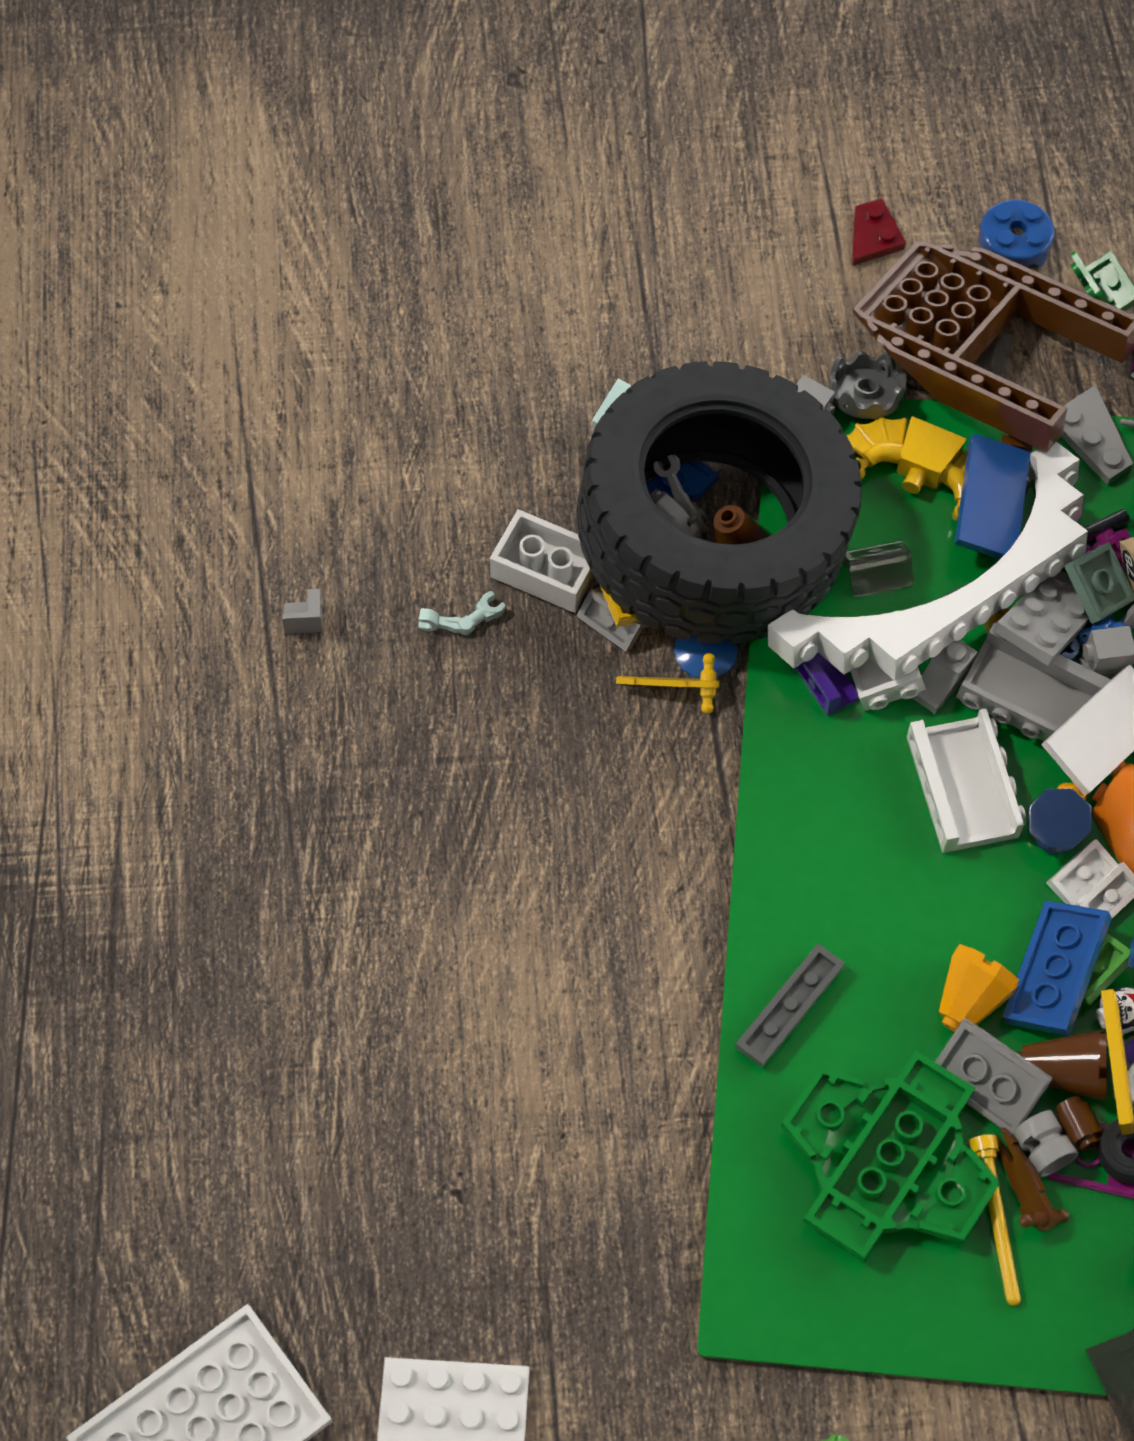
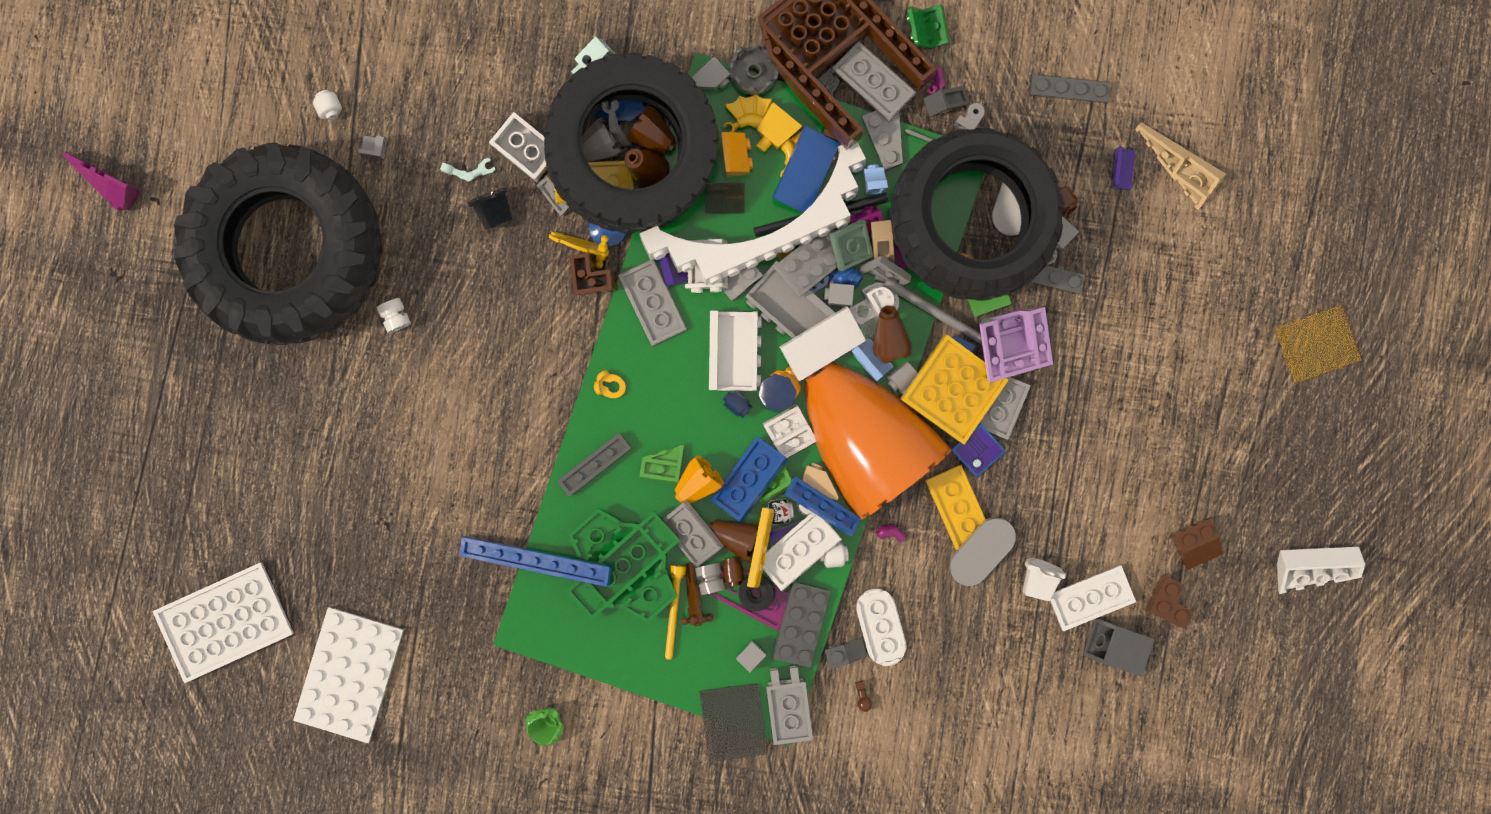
camera: 15 degrees right, 25 degrees up
none -> black tyre [174,142,382,345]
none -> white head [313,90,342,121]
none -> white wheel [377,298,411,333]
none -> plate [460,536,612,587]
none -> black container [467,187,512,229]
none -> reddish brown brick [569,253,618,296]
none -> yellow piece [594,370,626,398]
none -> light grey tile [618,259,687,346]
none -> reddish brown cone [626,106,676,154]
none -> bright green wing [639,445,684,483]
none -> light orange slope [721,132,753,178]
none -> dark blue brick [723,390,752,418]
none -> light grey tile [832,41,916,122]
none -> light blue arch [863,164,888,195]

